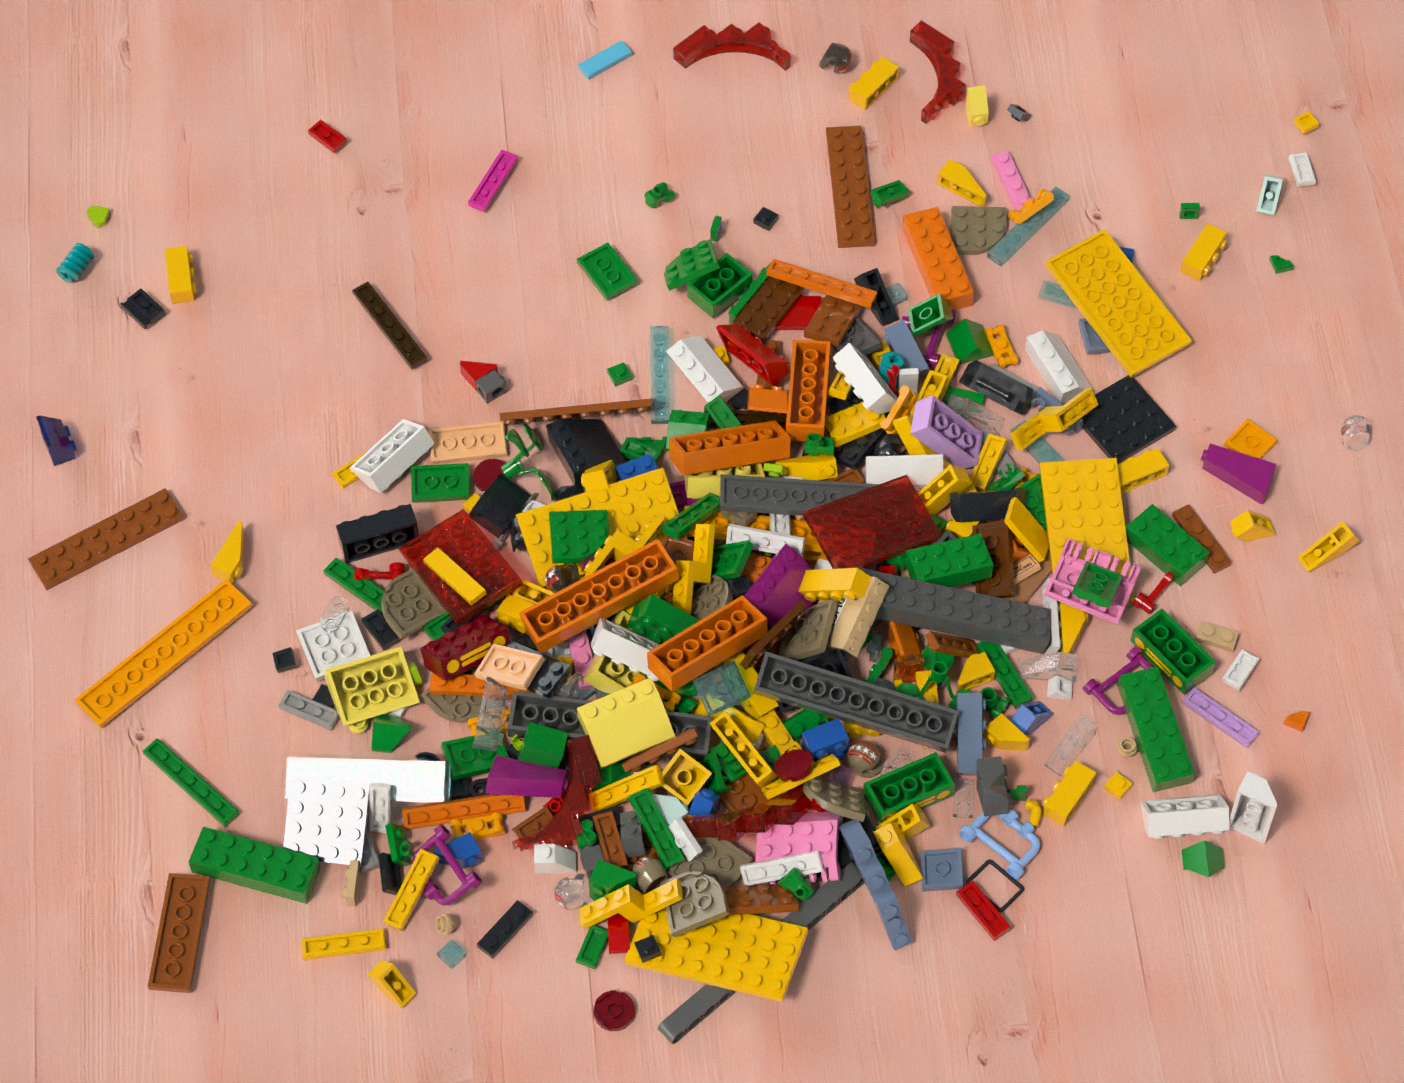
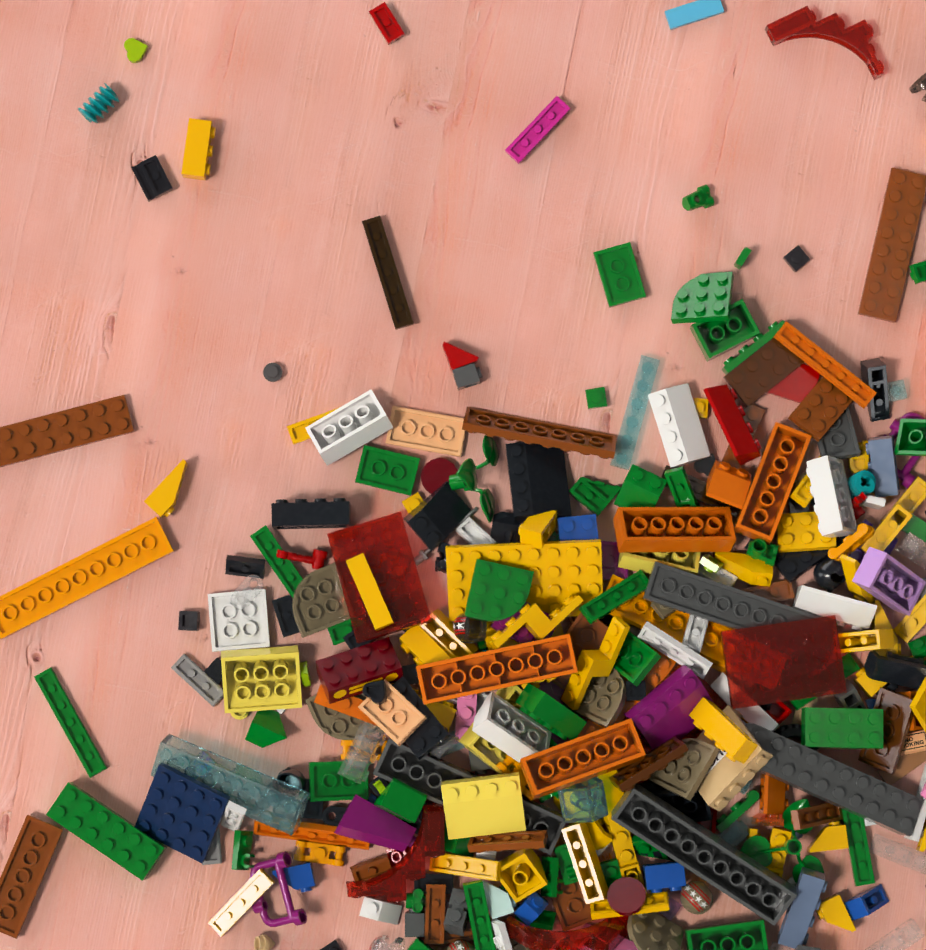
camera: 15 degrees right, 25 degrees up
clear blue slope [36,415,77,466] -> none
yellow tile [301,928,386,961] -> none
tan plate [343,860,360,907] -> none
black plate [378,852,402,895] -> none
clear plate [880,748,914,776] -> none
green plate [980,687,1011,718] -> none
white slope [1047,675,1073,700] -> none
none -> black plate [225,555,265,579]
none -> dark grey plate [263,363,282,382]
none -> black tile [362,680,387,705]

